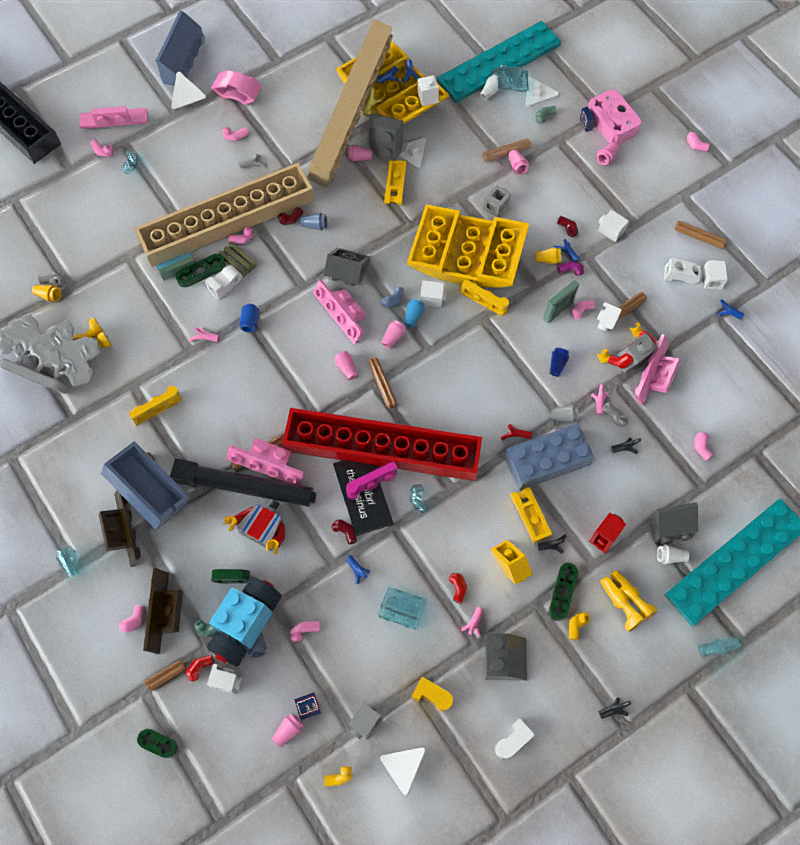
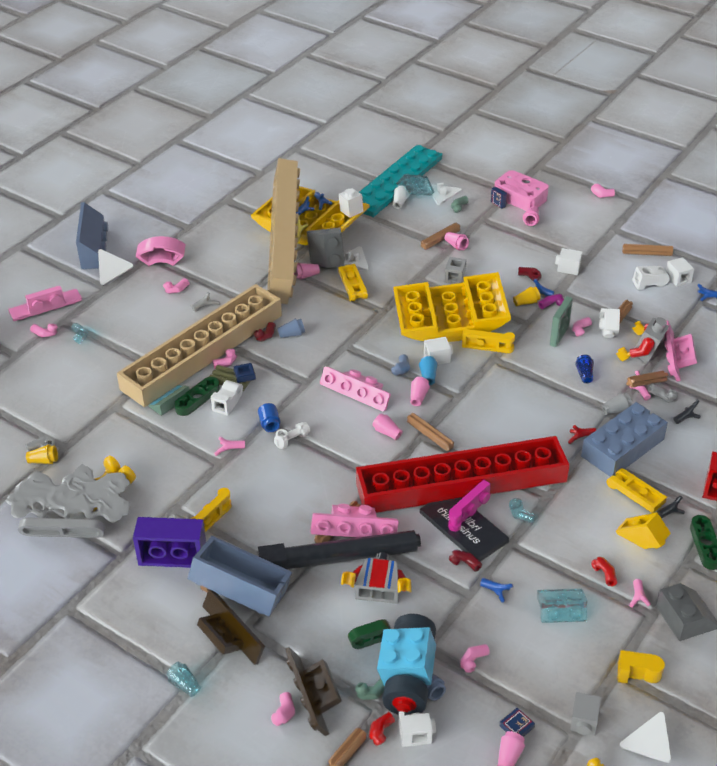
camera: 20 degrees left, 25 degrees down
dark grey slope [324,247,371,286] -> none
none -> dark purple brick [133,517,206,568]
none -> dark blue tile [233,363,256,383]
none -> white bar [274,422,310,449]
none -> medium nougat axle [626,371,669,388]

